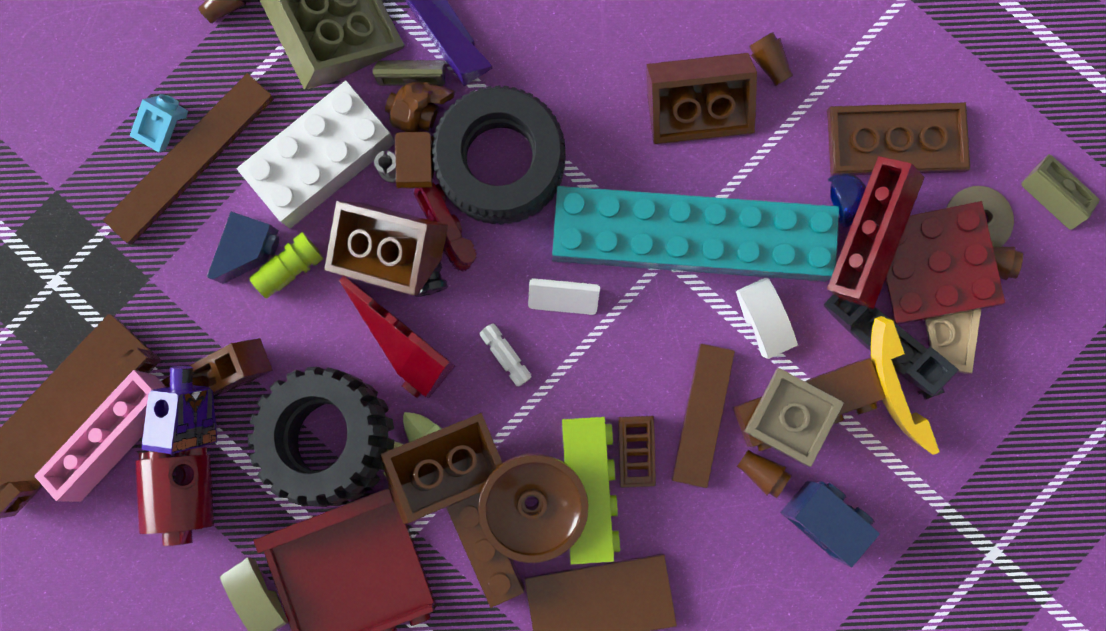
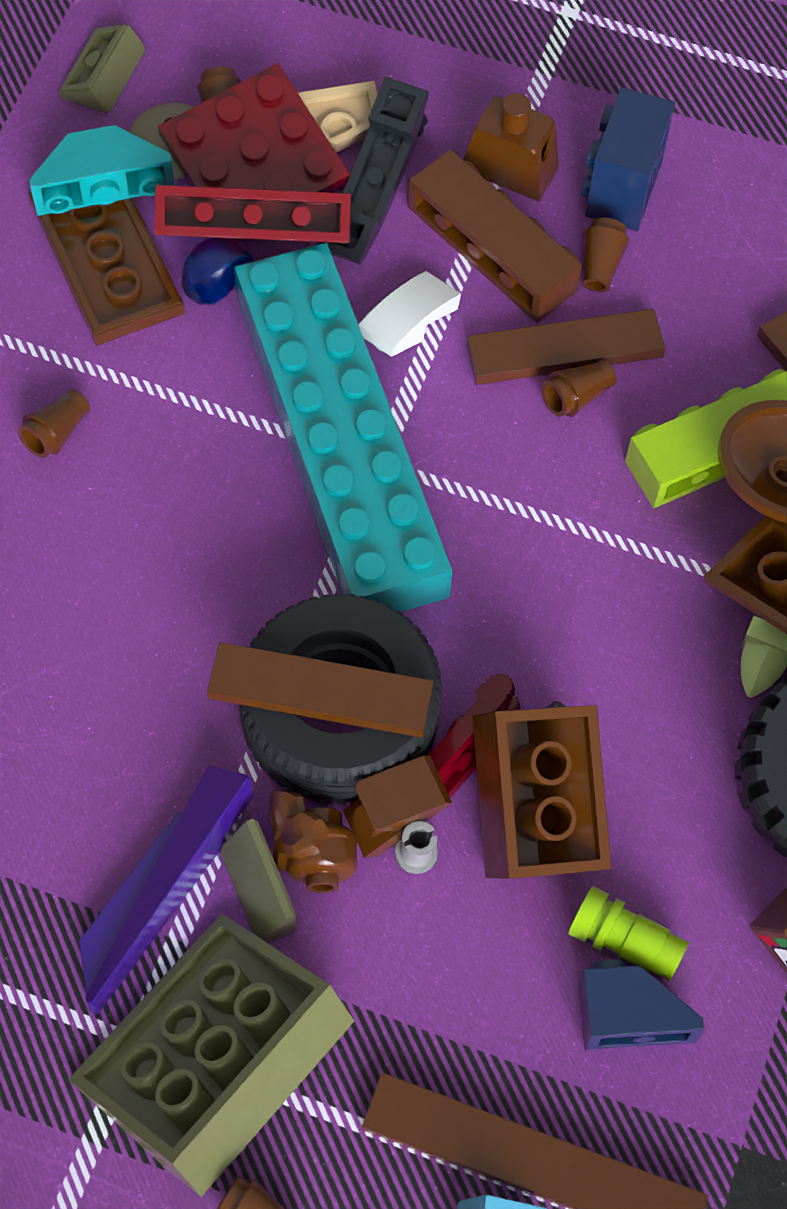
camera: 115 degrees left, 20 degrees down
white brick [236,80,395,229] -> none
dark red wedge [339,276,455,399] -> none
white axle [480,323,531,386] -> none
white slope [528,278,600,315] -> none
reddish brown slope [617,416,656,488] -> none
reddish brown slope [646,53,757,144] -> none
dark tan plate [744,368,844,467] -> none
yellow slope [871,316,939,455] -> none
none -> teal slope [29,125,175,216]
none -> reddish brown tile [207,642,433,738]
none -> reddish brown torso [463,93,559,202]
none -> reddish brown cone [542,360,616,417]

